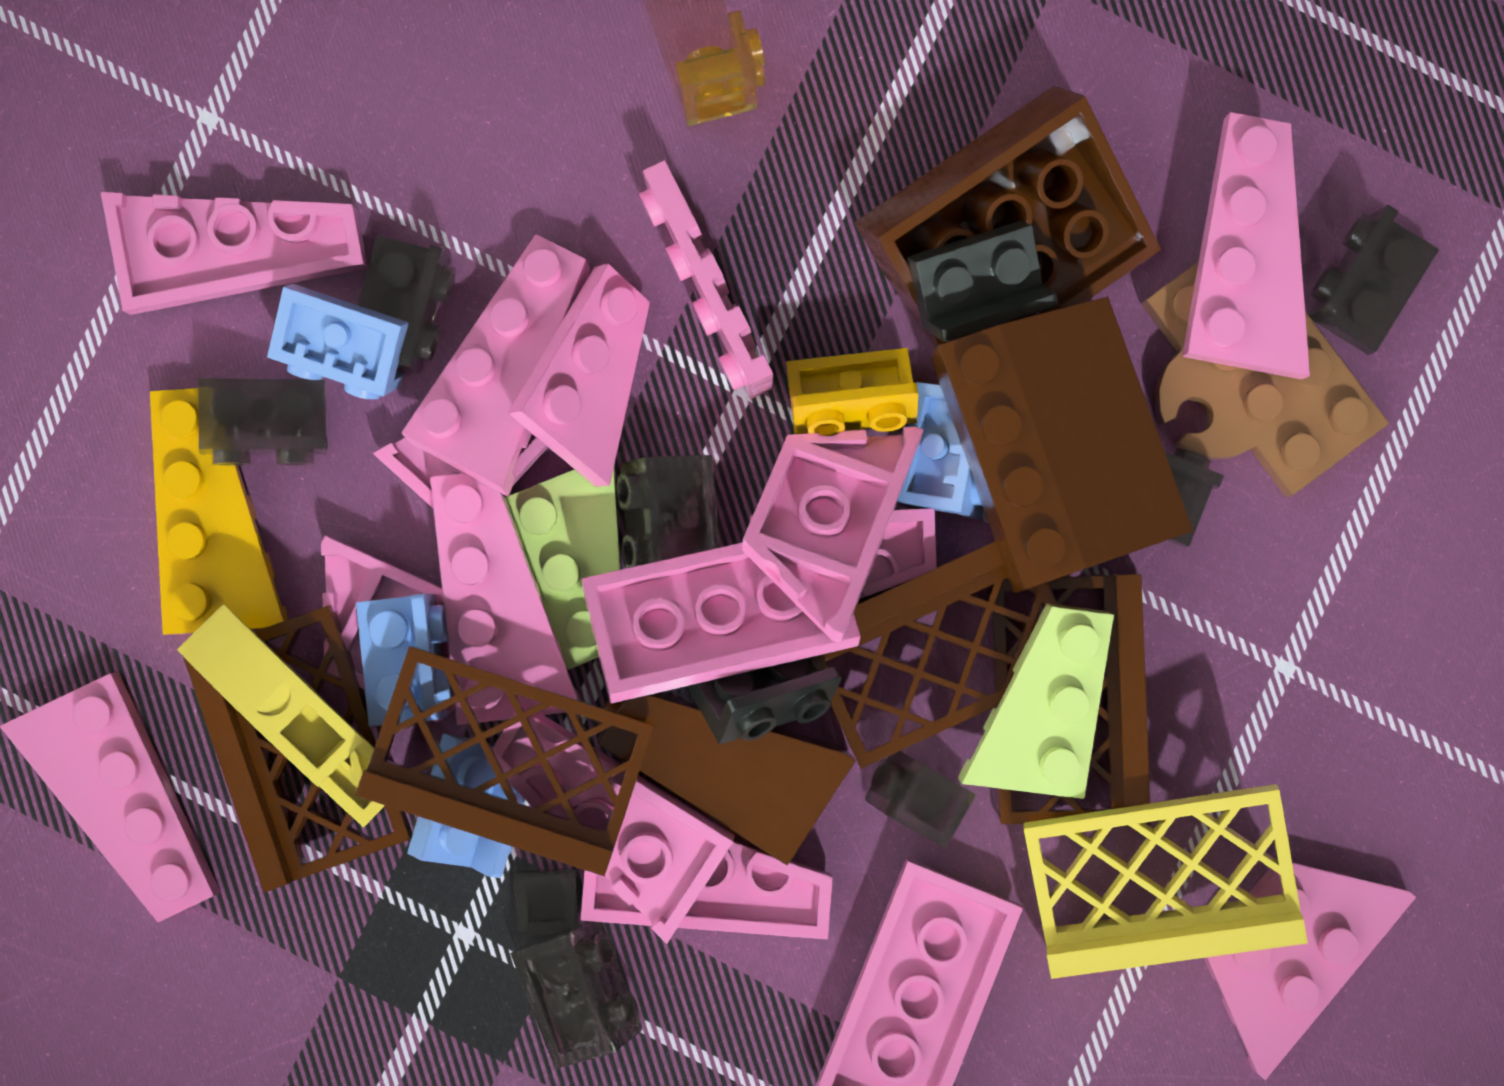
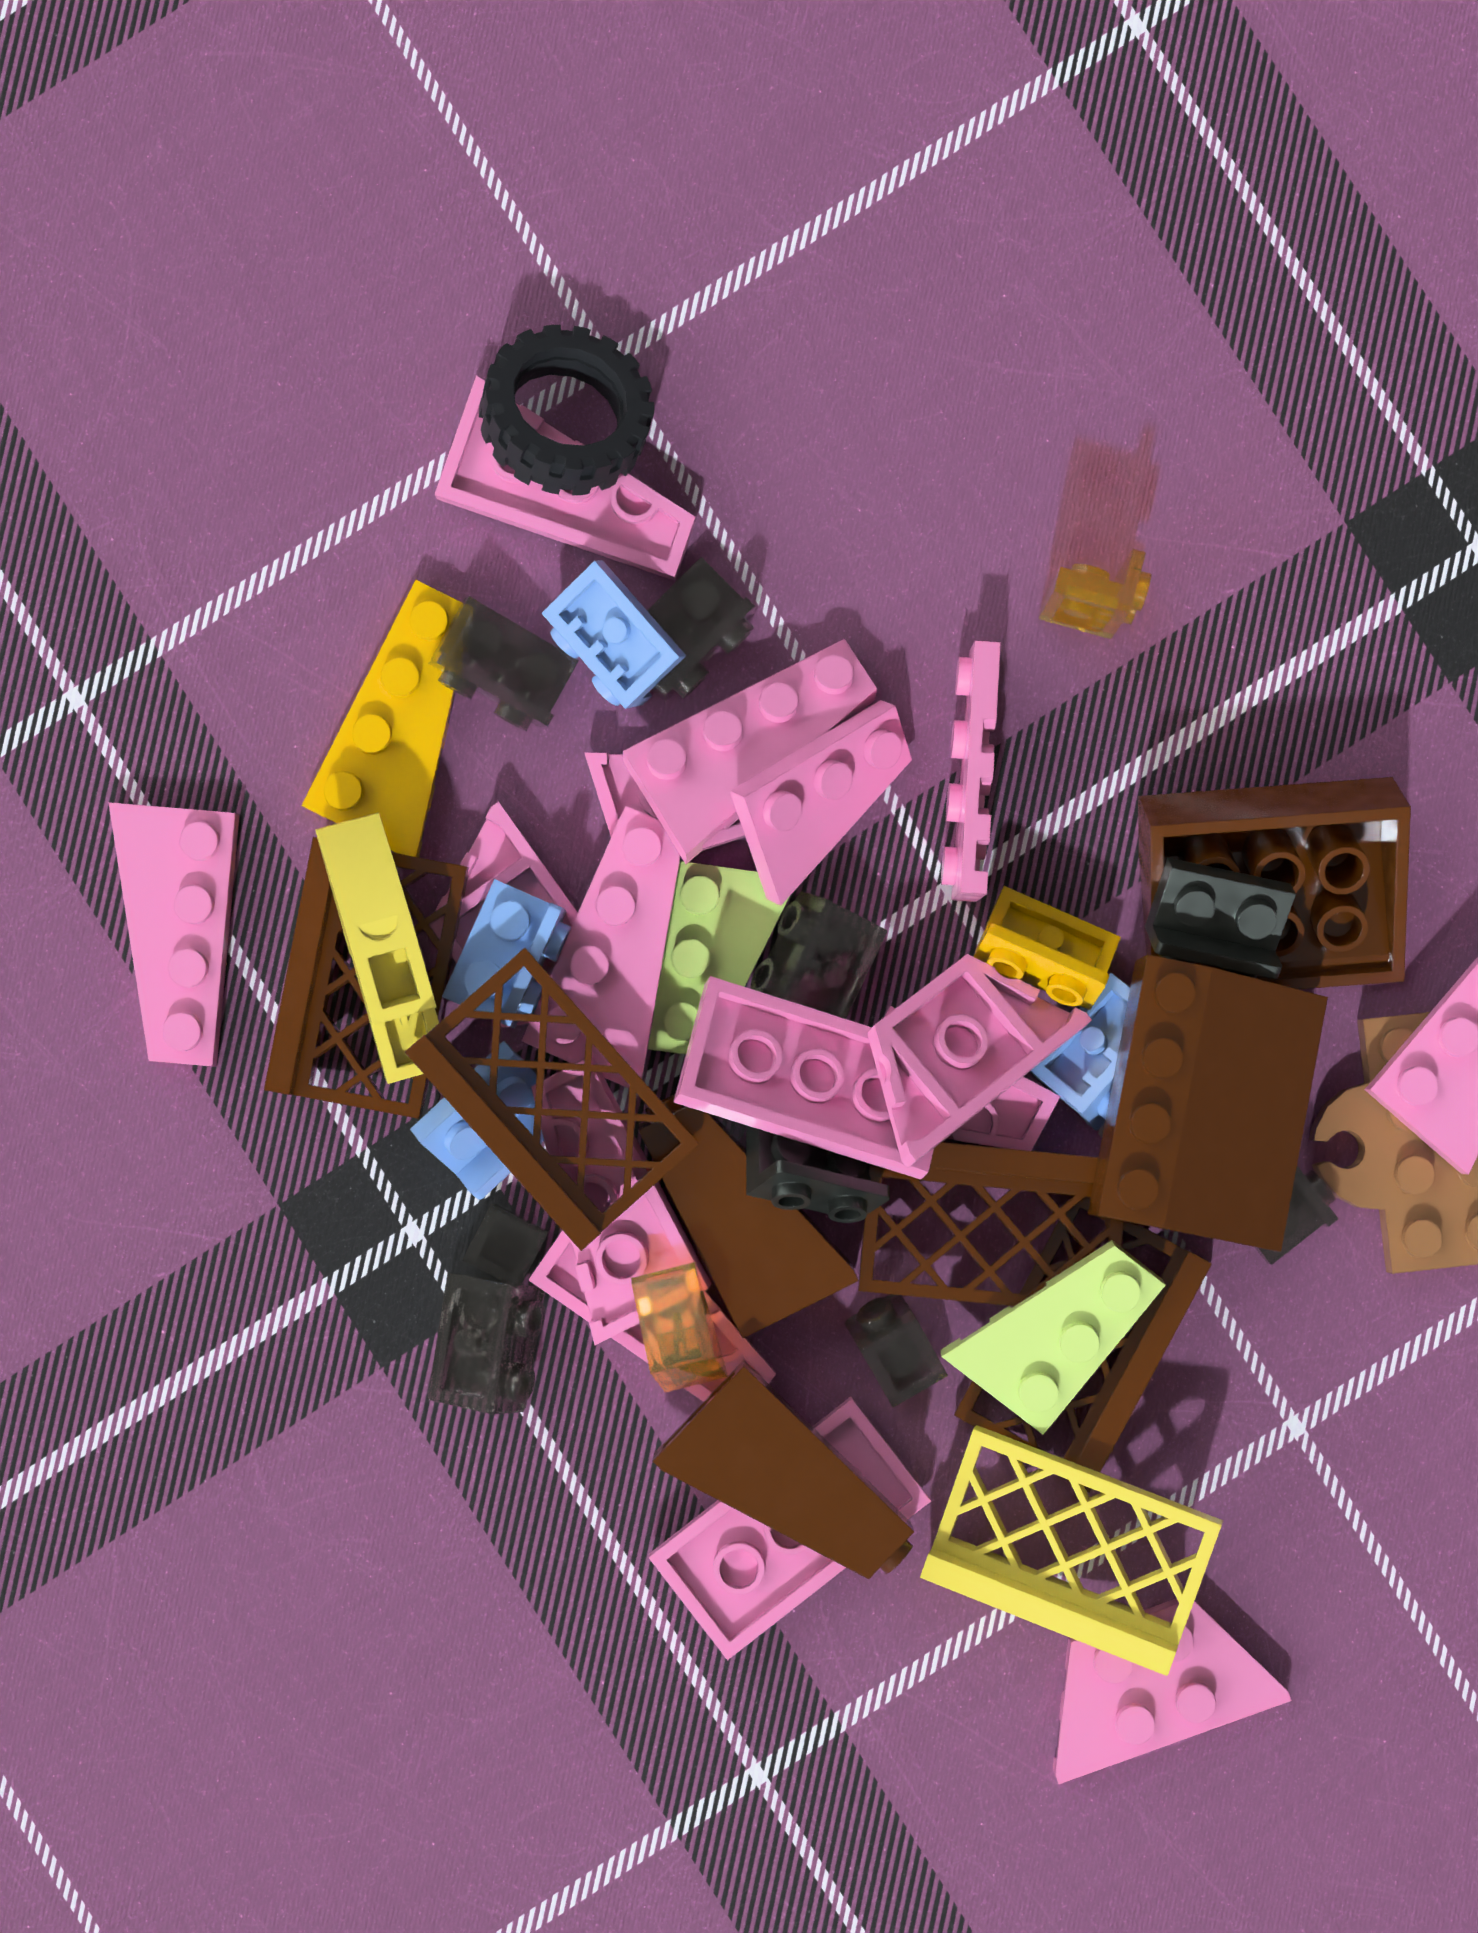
camera: 30 degrees right, 0 degrees up
none -> black tyre [479,325,655,496]
none -> clear yellow slope [631,1262,728,1393]
none -> reddish brown slope [652,1360,914,1579]

